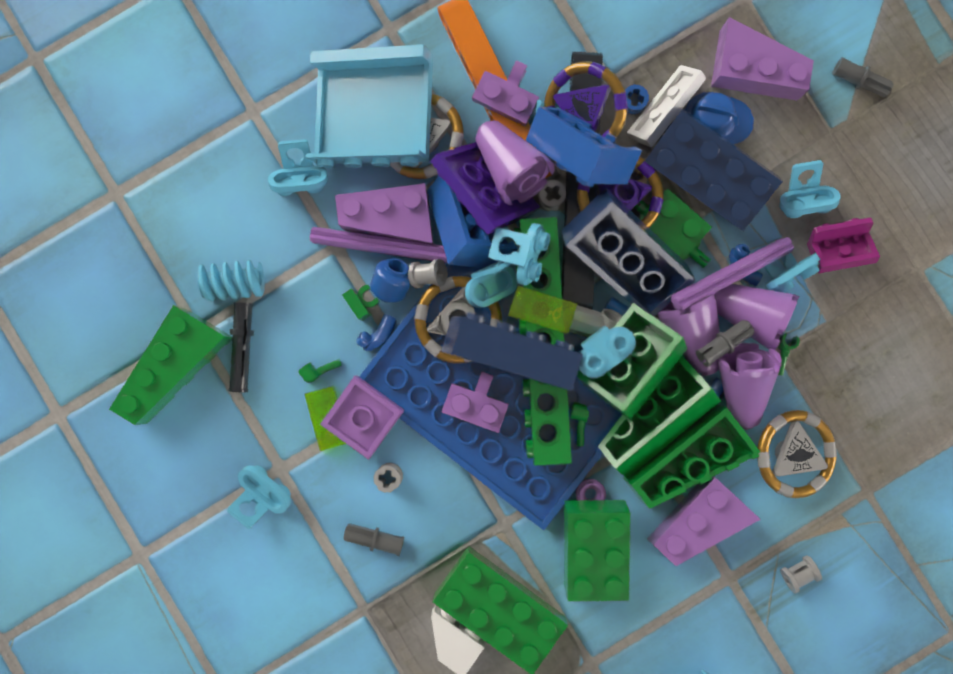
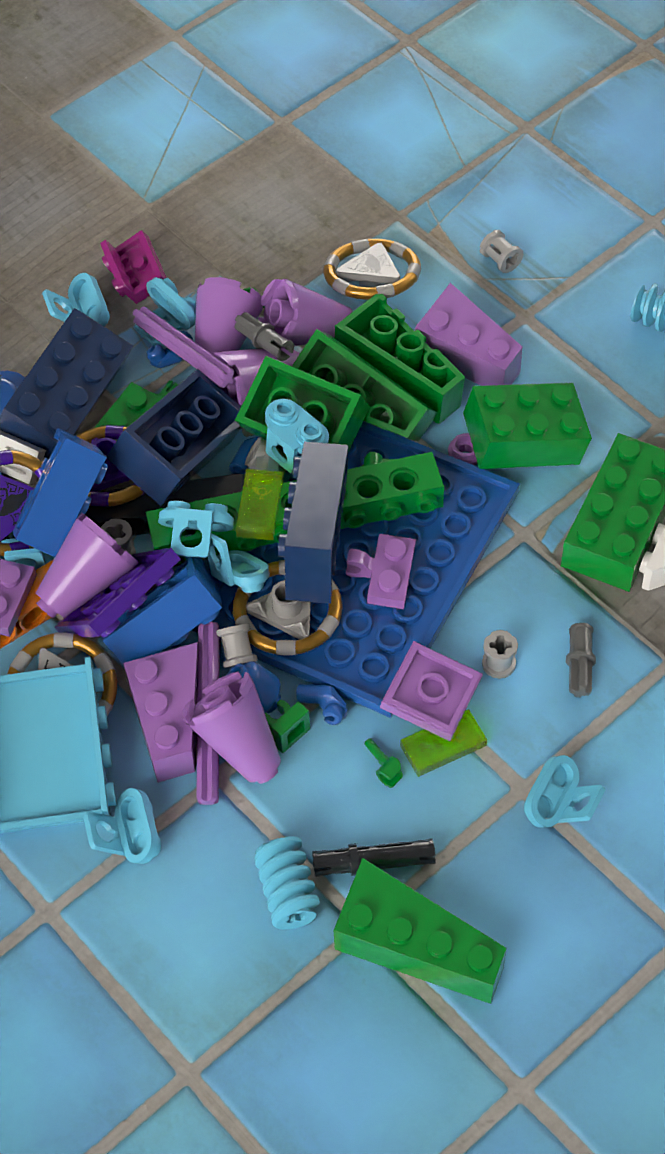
camera: 100 degrees left, 30 degrees down
none -> medium lavender cone [182,672,281,784]

